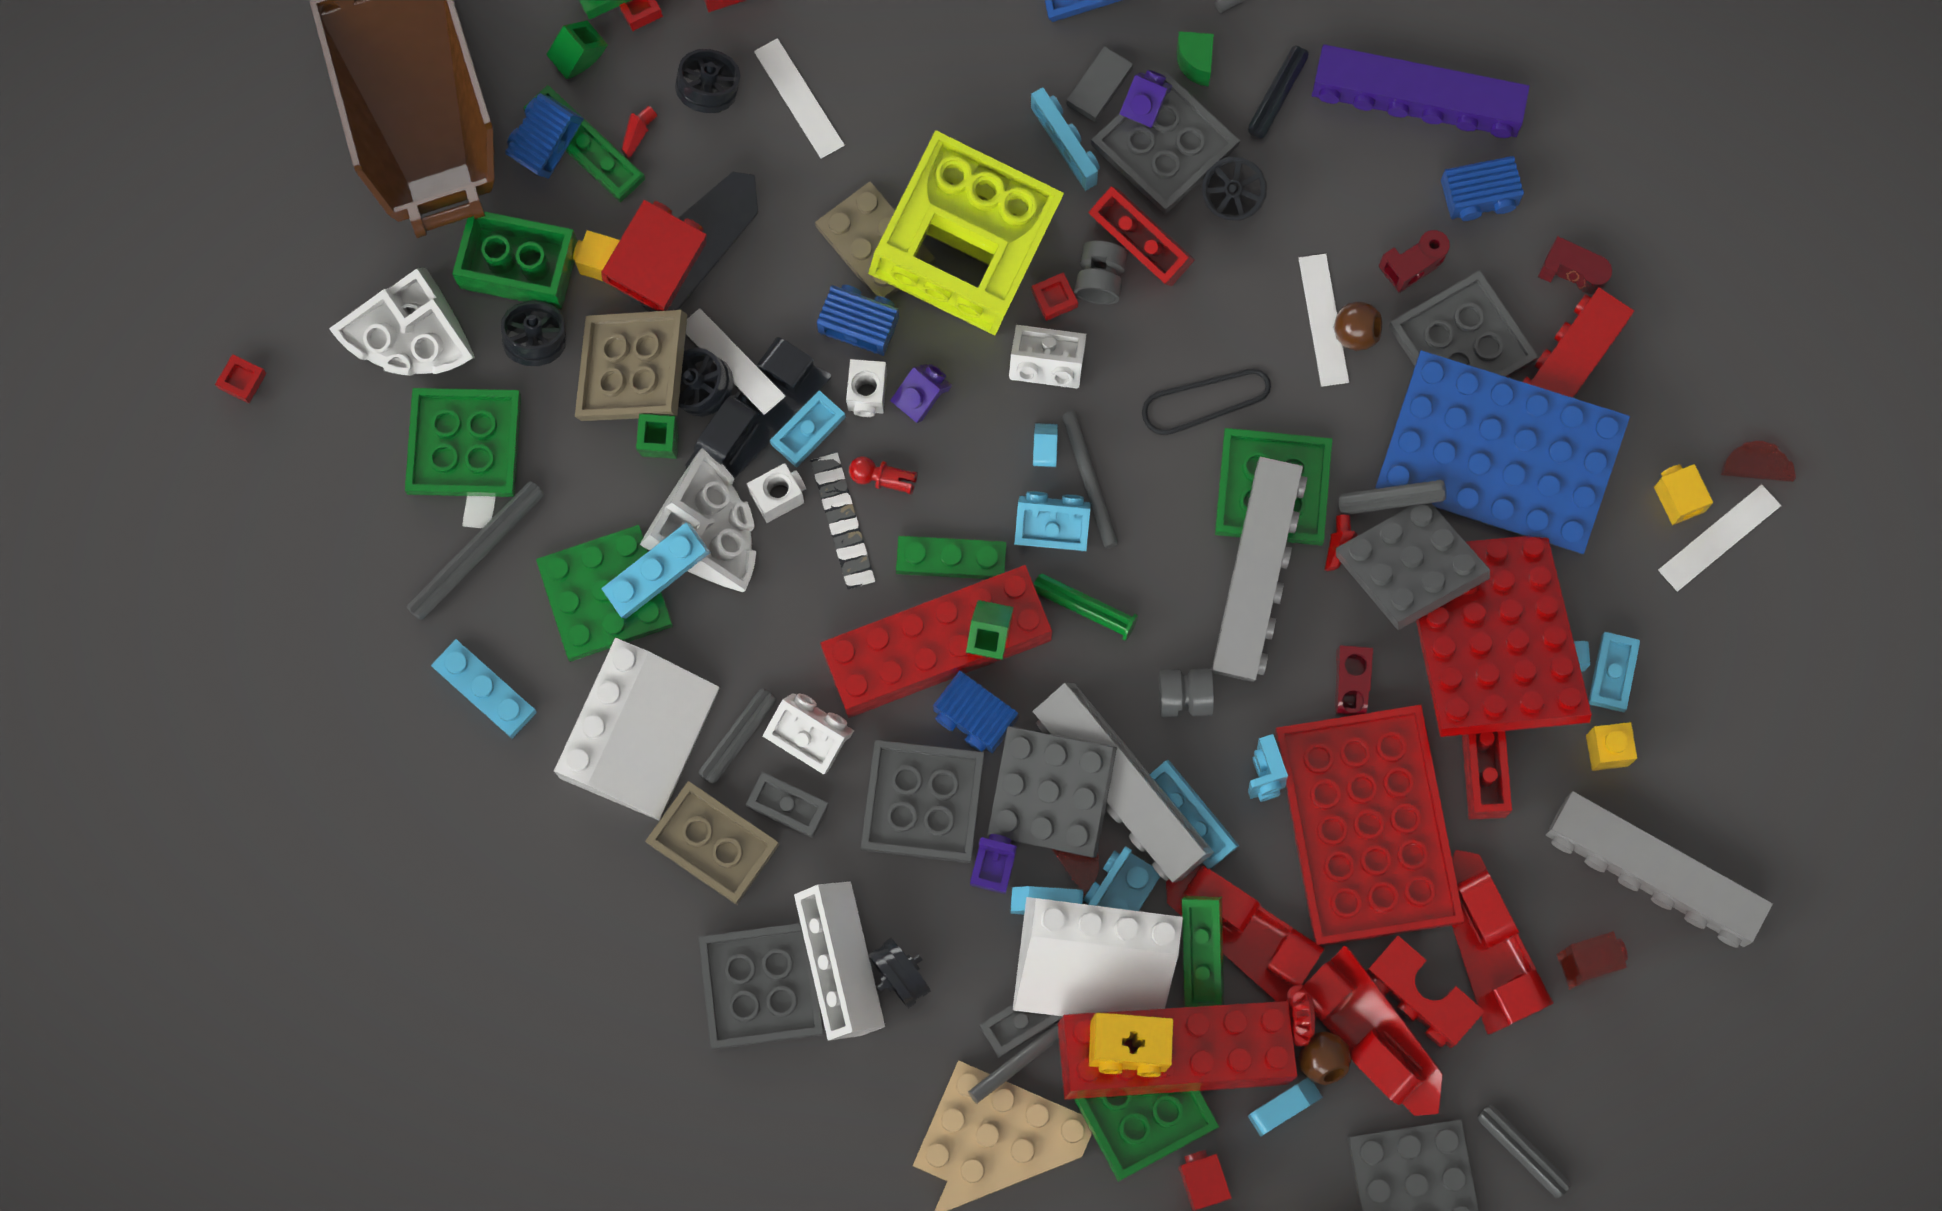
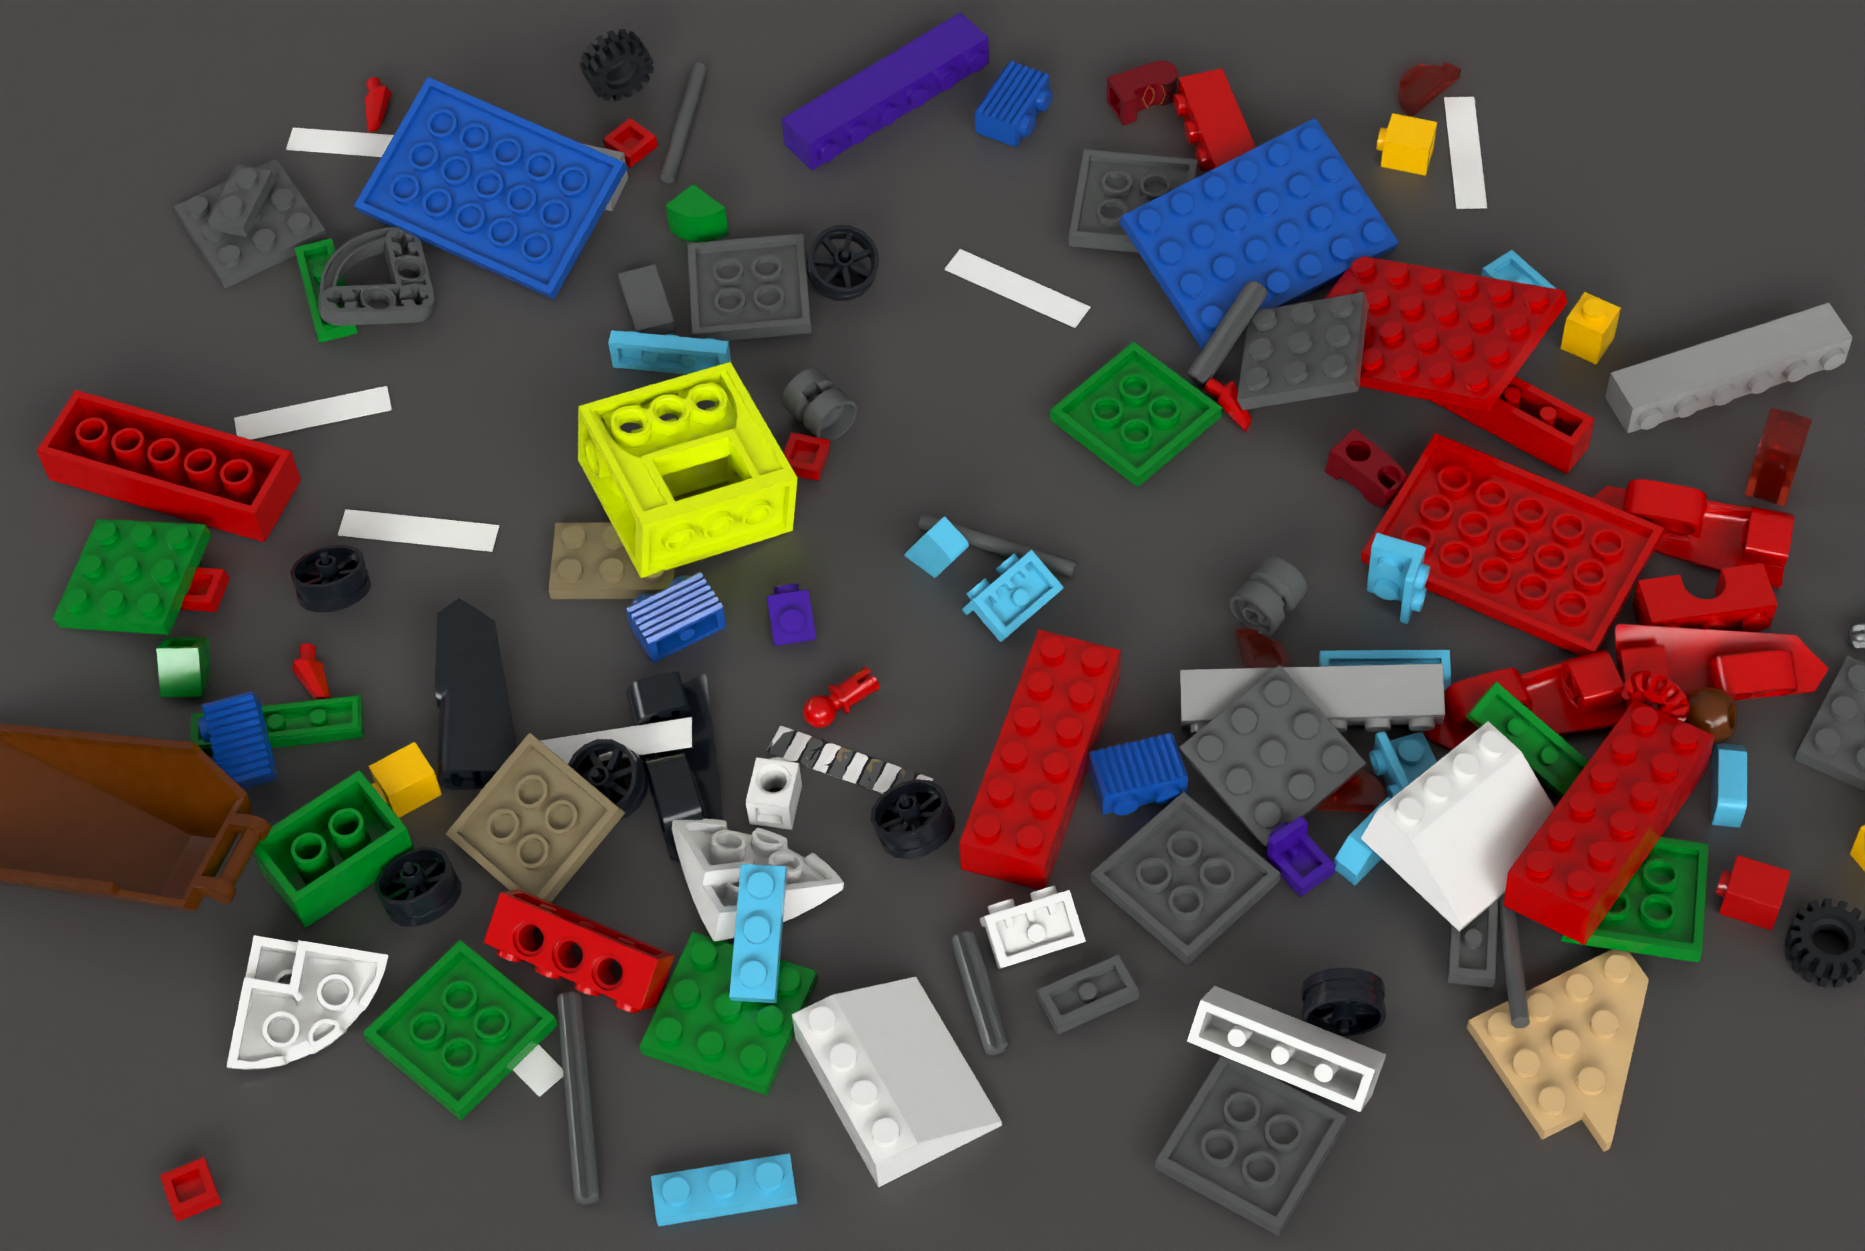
camera: 50 degrees left, 20 degrees down
red brick [601,200,707,311] -> none
green brick [636,414,678,459] -> none
dark tan plate [645,781,780,905] -> none
medium azure plate [770,390,846,468] -> none
white brick [846,359,887,417] -> none
green plate [896,536,1006,579] -> none
green brick [966,600,1014,660] -> none
white bracket [1009,325,1087,388] -> none
green axle [1033,574,1138,641] -> none
red brick [1088,186,1195,286] -> none
yellow brick [1089,1013,1173,1077] -> none
dark purple bracket [1120,70,1172,128] -> none
black piece [1142,369,1271,435] -> none
light grey brick [1211,457,1307,682] -> none
black axle [1248,45,1309,139] -> none
reddish brown piece [1333,301,1382,351] -> none
dark red leg [1378,230,1450,293] -> none
none -> red brick [483,889,675,1013]
none -> black wheel [871,779,955,859]
none -> clear red tile [1236,629,1289,668]

